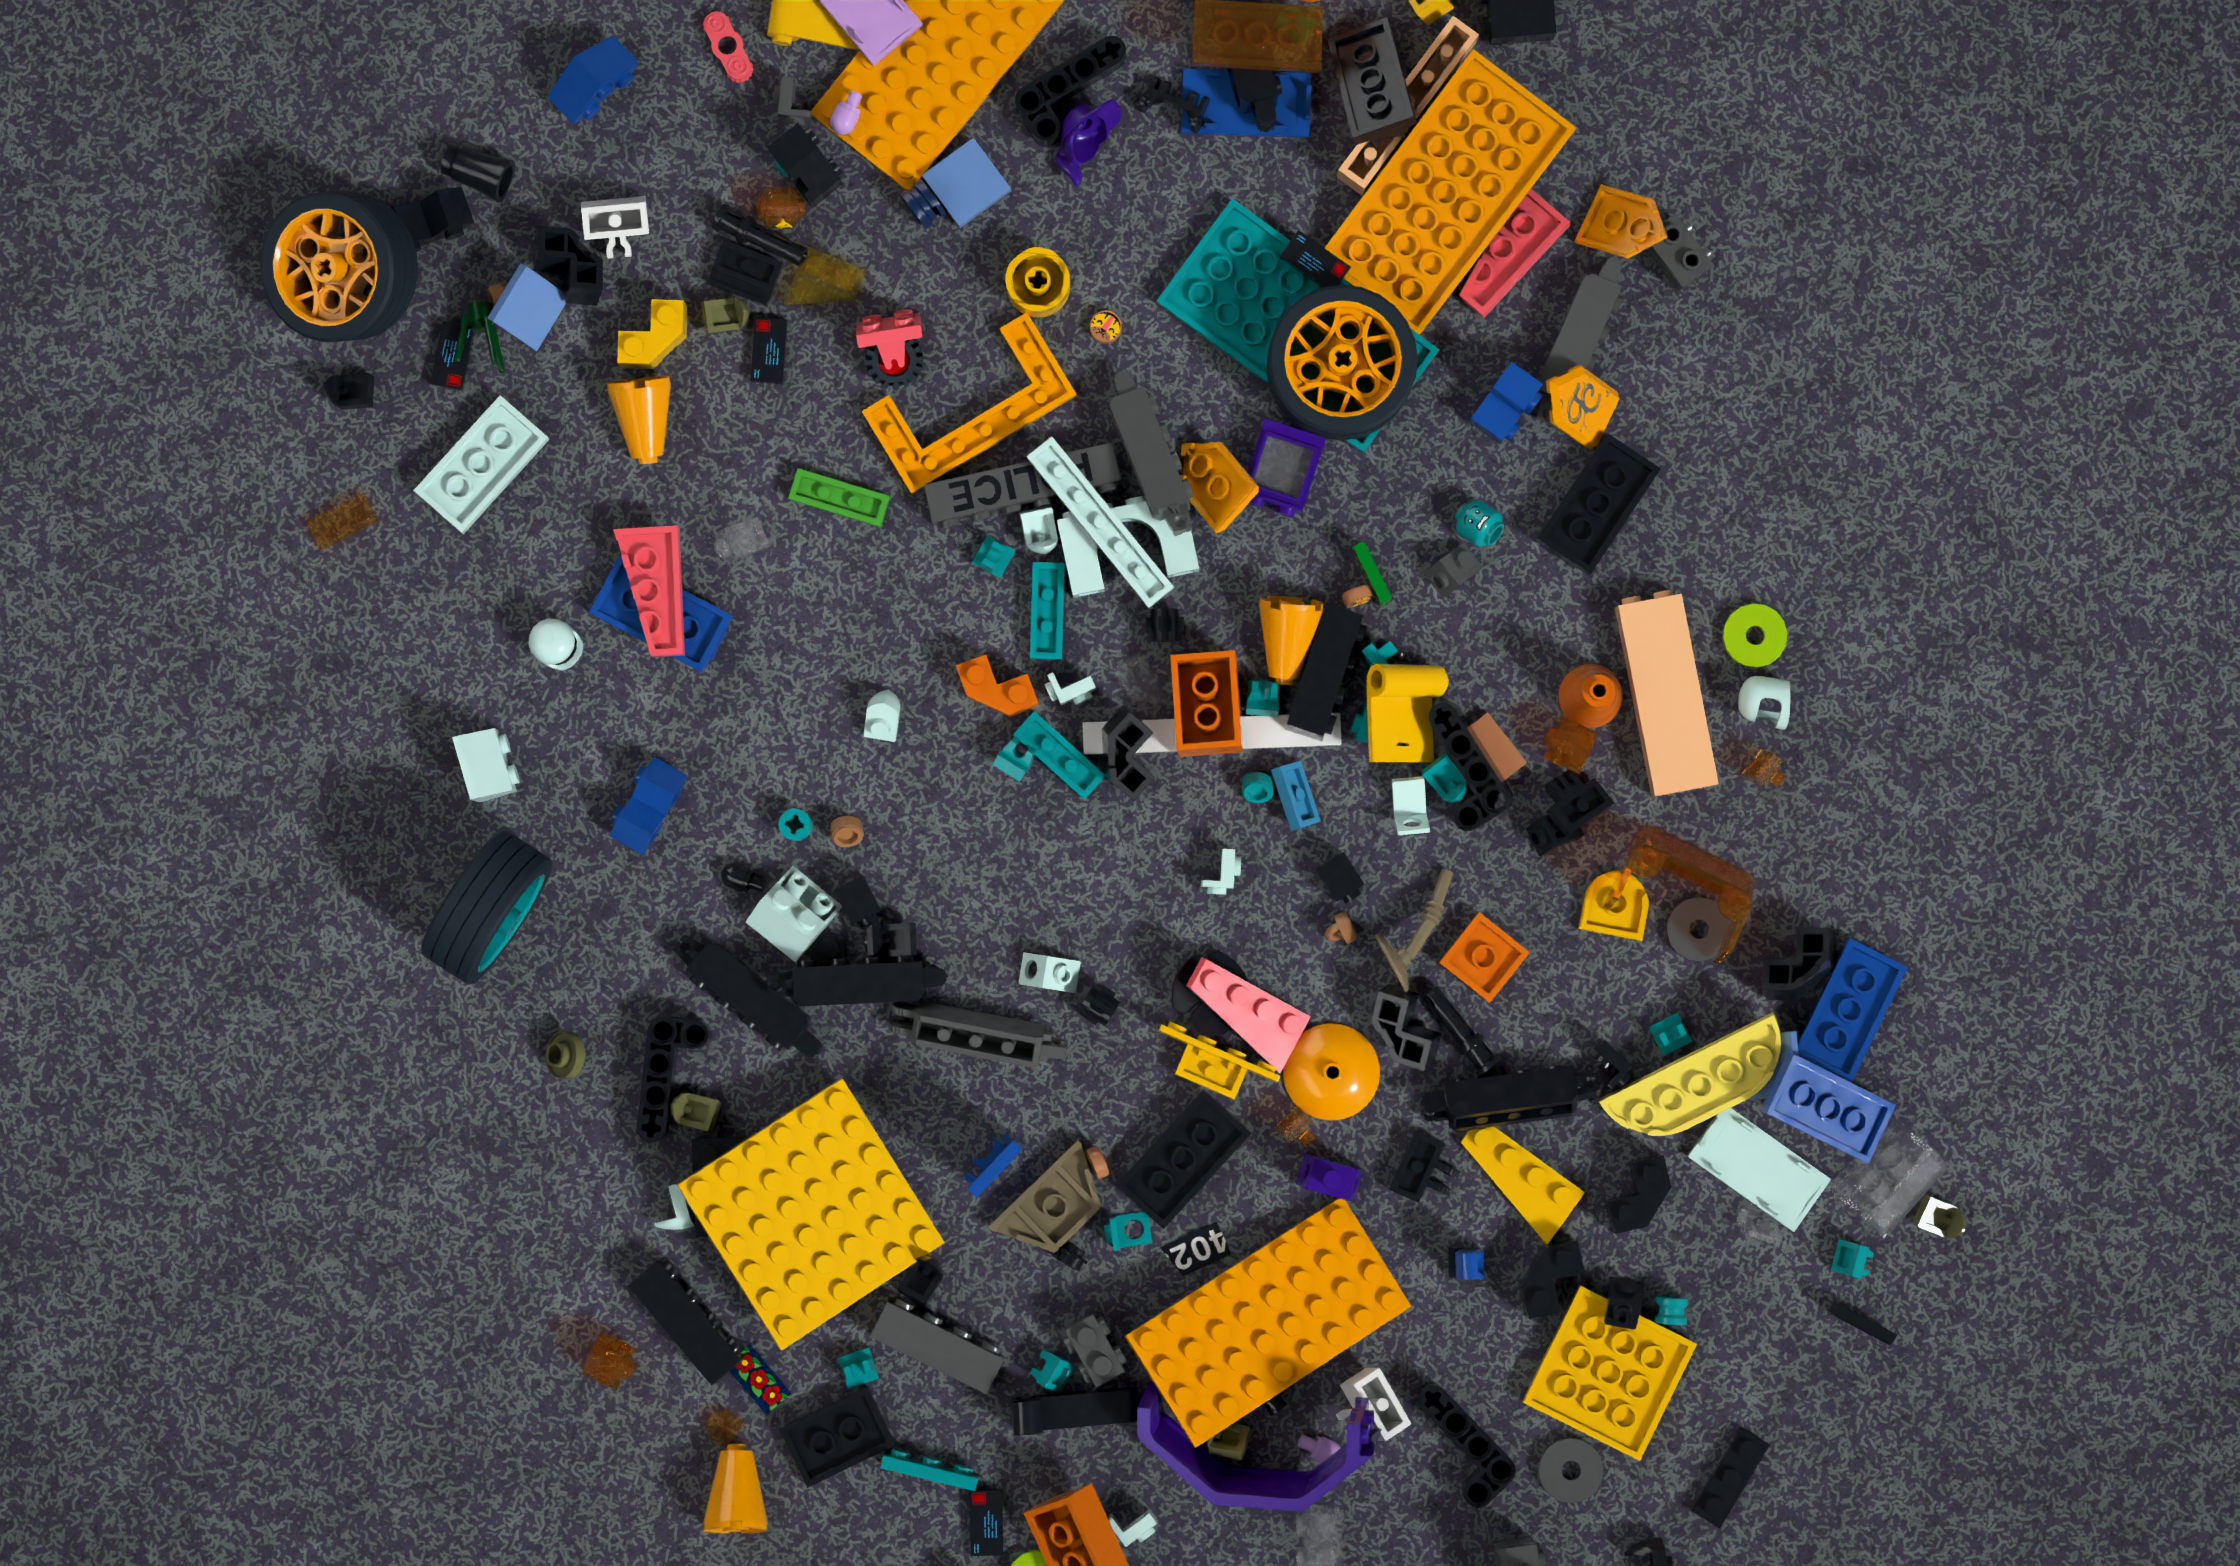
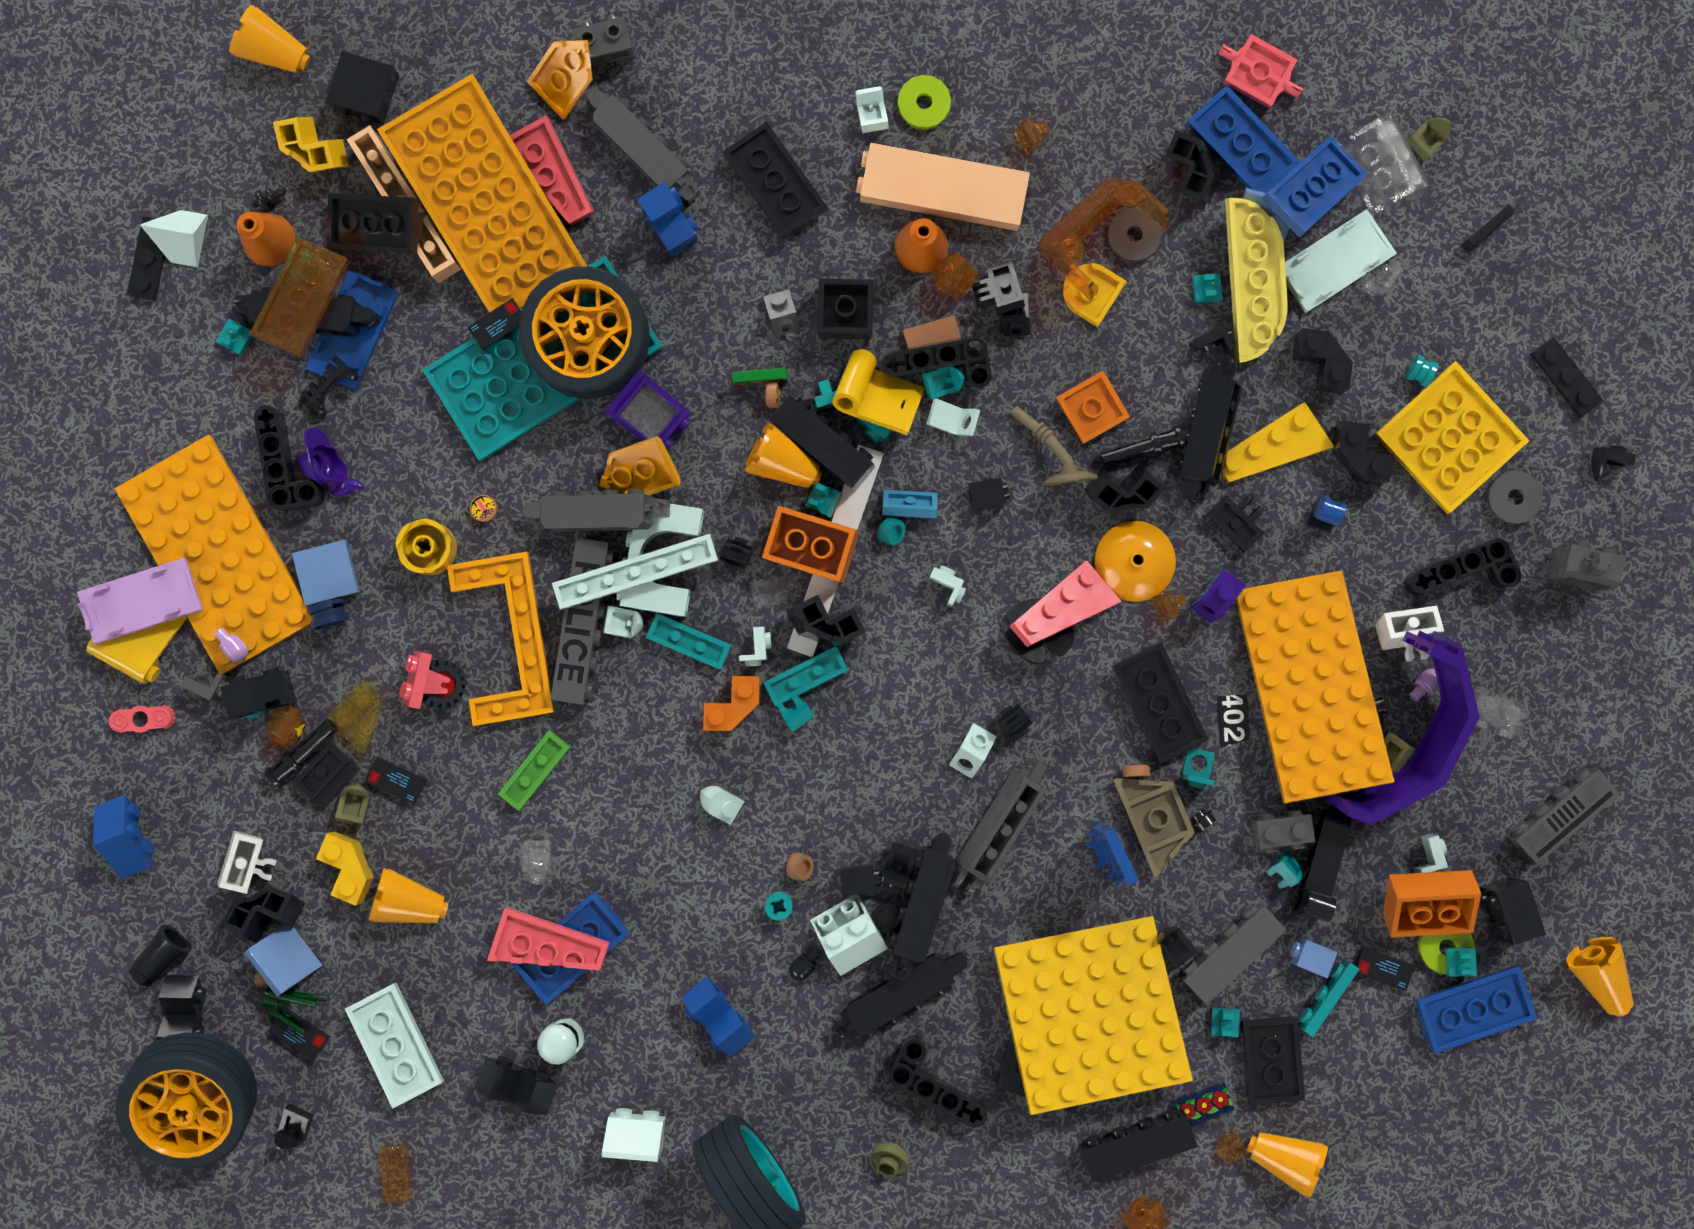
camera: 70 degrees left, 0 degrees up
light aqua plate [654,1183,695,1230] -> none
olive plate [670,1093,722,1133] -> none
teal tile [972,535,1016,579] -> none
yellow bracket [1158,1022,1280,1100] -> none
medium nougat tile [1325,911,1359,944] -> none
teal head [1455,499,1504,548] -> none
light orange tile [1546,365,1620,449] -> none
black bracket [1604,1277,1643,1330] -> none
light aqua helmet [1738,676,1790,730] -> none
teal tile [1831,1239,1874,1279] -> none
none -> black brick [474,1056,558,1116]
none -> black brick [818,278,873,340]
none -> light aqua bracket [855,86,889,133]
none -> coral plate [1218,34,1303,109]
none -> medium blue brick [1290,937,1337,978]

